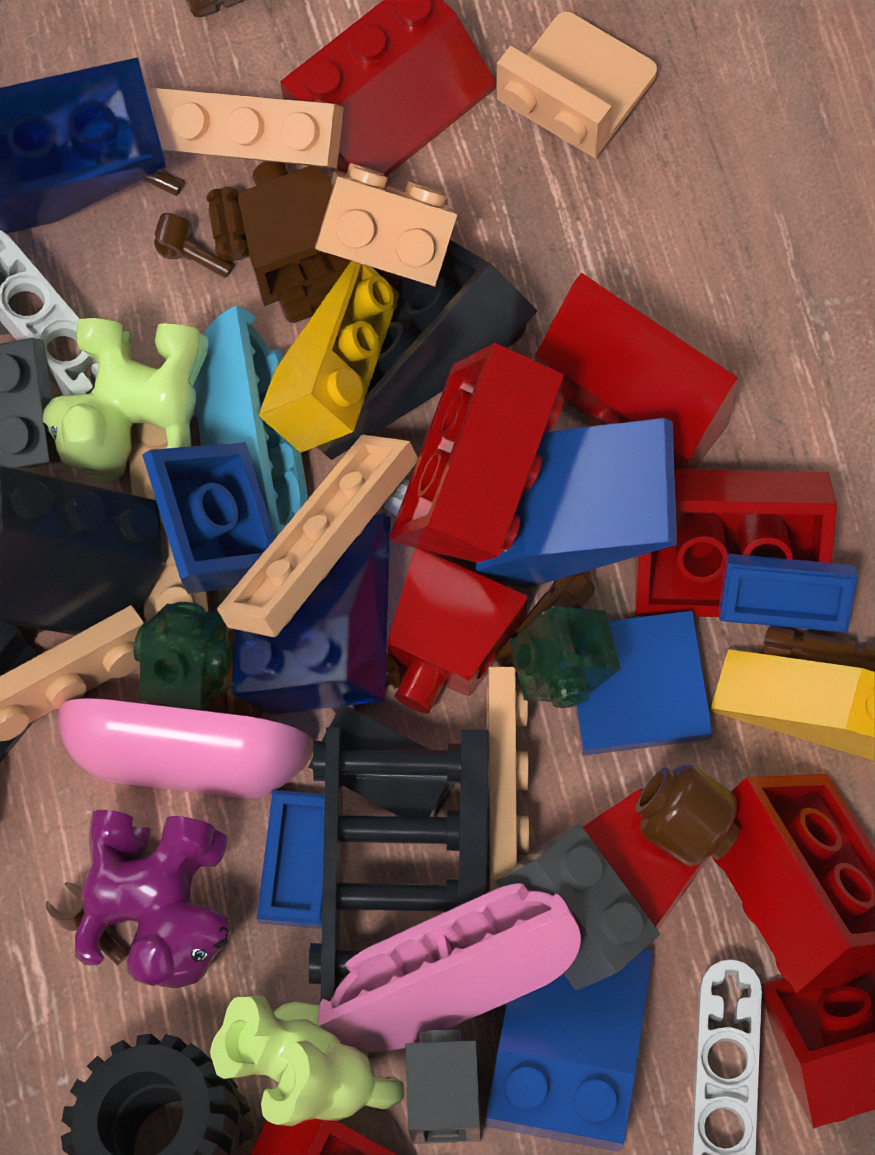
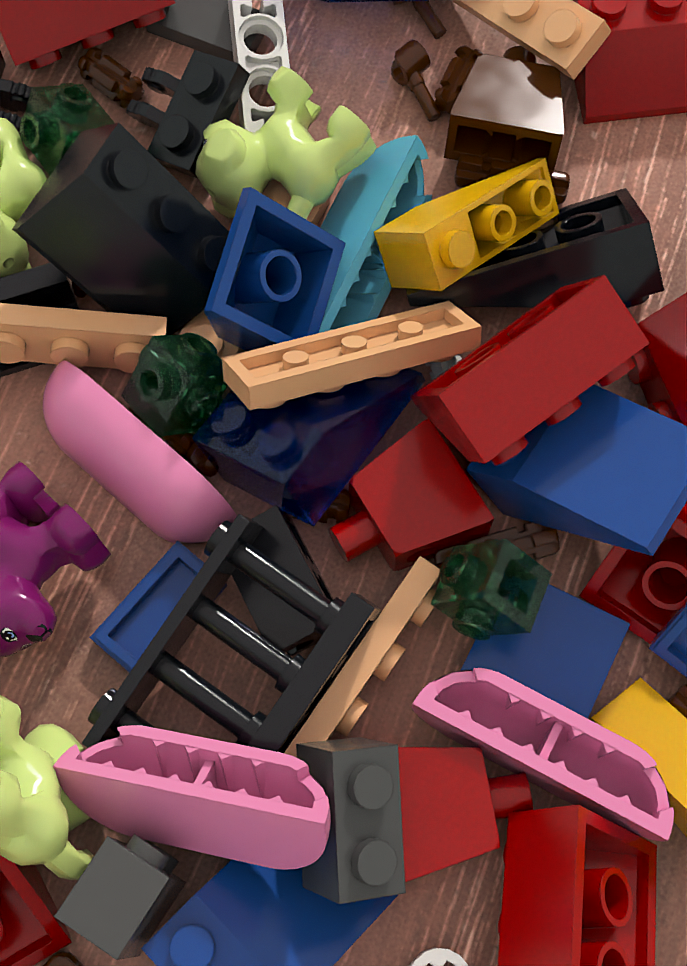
camera: 30 degrees right, 0 degrees up
light nougat bracket [315,163,458,286] -> none
reddish brown head [635,765,740,866] -> none
none -> bright pink brick [411,668,674,842]

